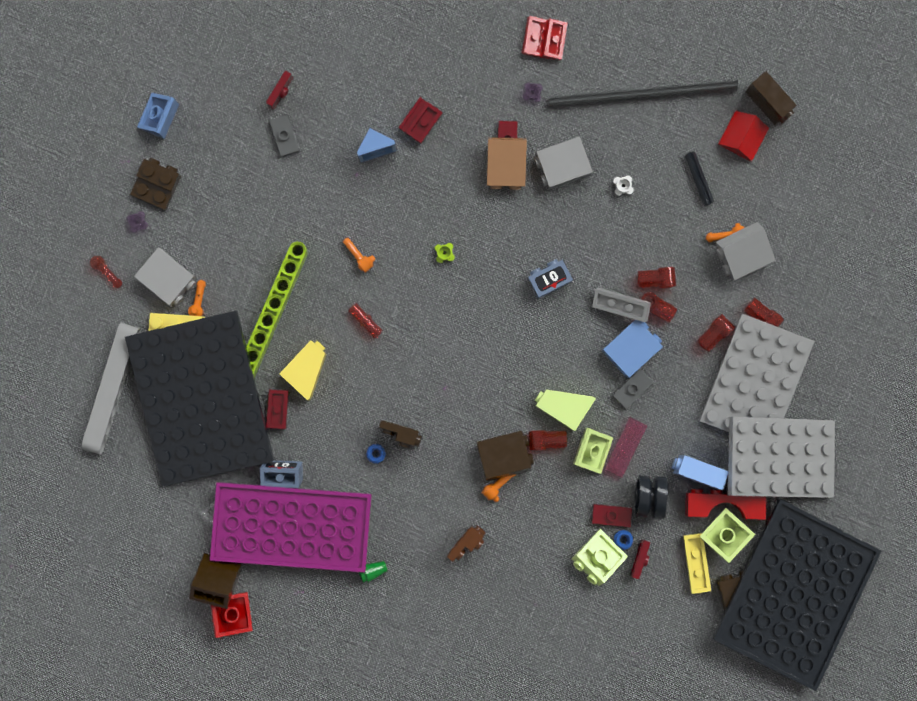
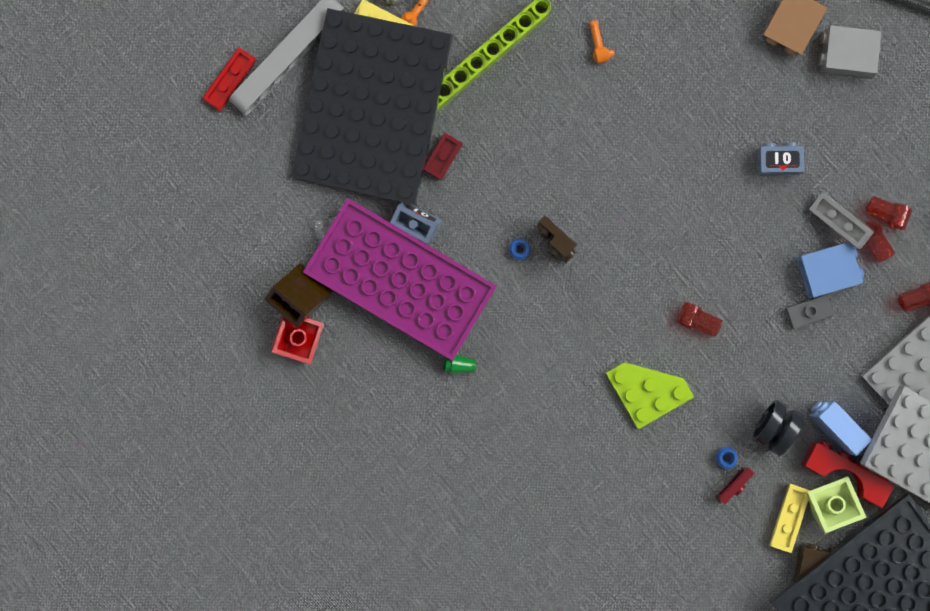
camera: 25 degrees right, 0 degrees up
light yellow slope [280,340,326,401] -> none
clear red pin [348,303,383,339] -> none
lime plate [435,243,455,263] -> none
reddish brown plate [447,525,486,562] -> none
dark brown brick [477,431,534,482] -> none
orange piece [482,475,515,502] -> none
yellowish green slope [534,390,596,431] -> none
yellowish green plate [571,529,628,586] -> none
yellowish green slope [573,428,613,474] -> none
dark red plate [592,504,632,527] -> none
clear pink plate [605,417,647,477] -> none
white plate [613,176,634,196] -> none
none -> red tile [202,47,257,112]
none -> lime plate [605,362,694,429]

